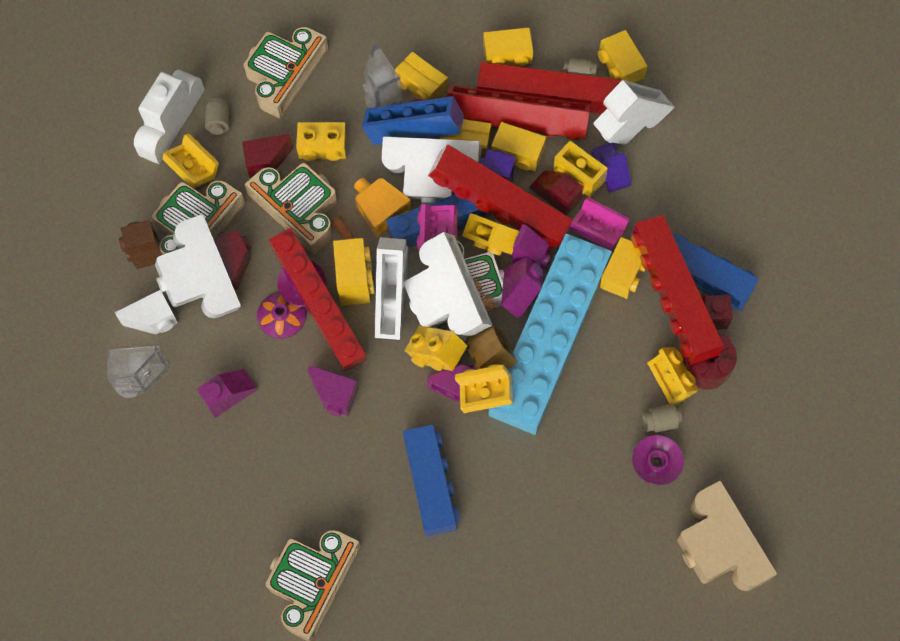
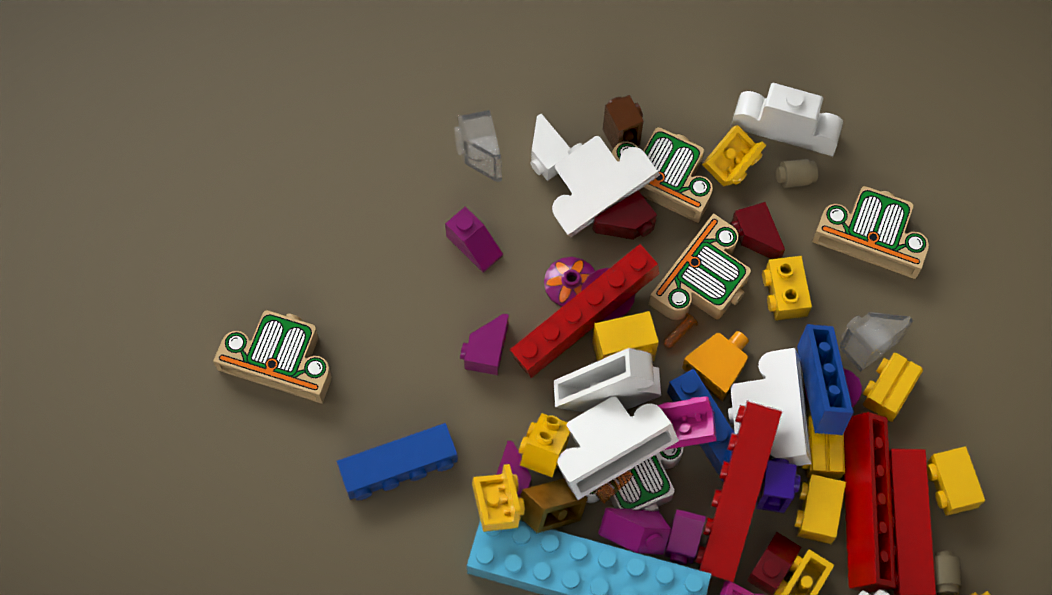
camera: 80 degrees right, 0 degrees up
yellow brick [462,213,519,256] -> none

